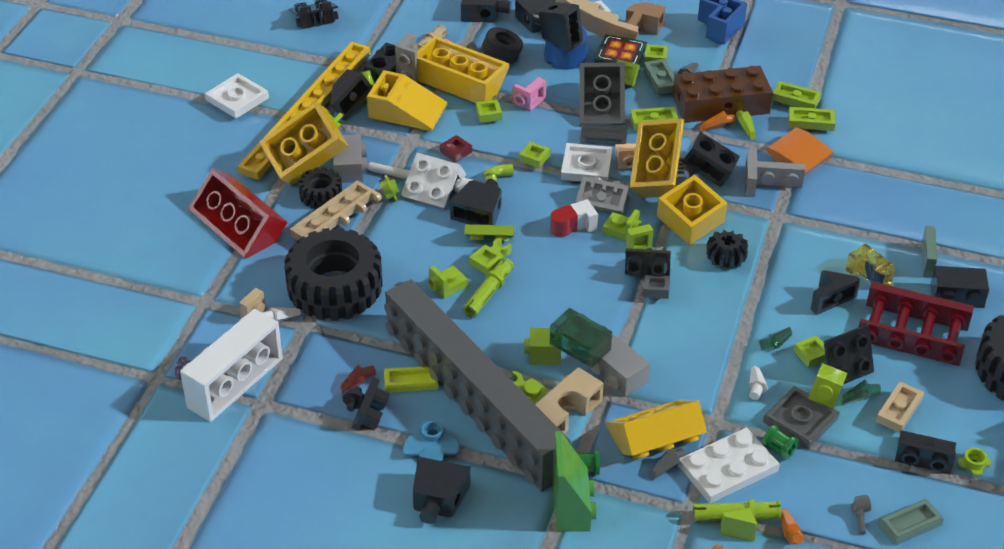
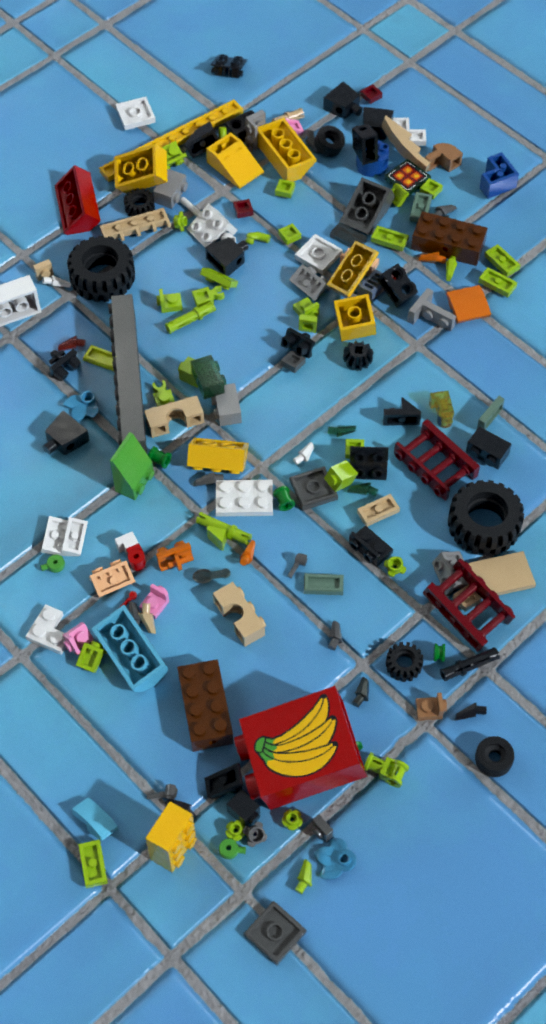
camera: 30 degrees right, 15 degrees up
bright pink bracket [512,77,546,111] -> none
leg [550,199,598,237] -> none

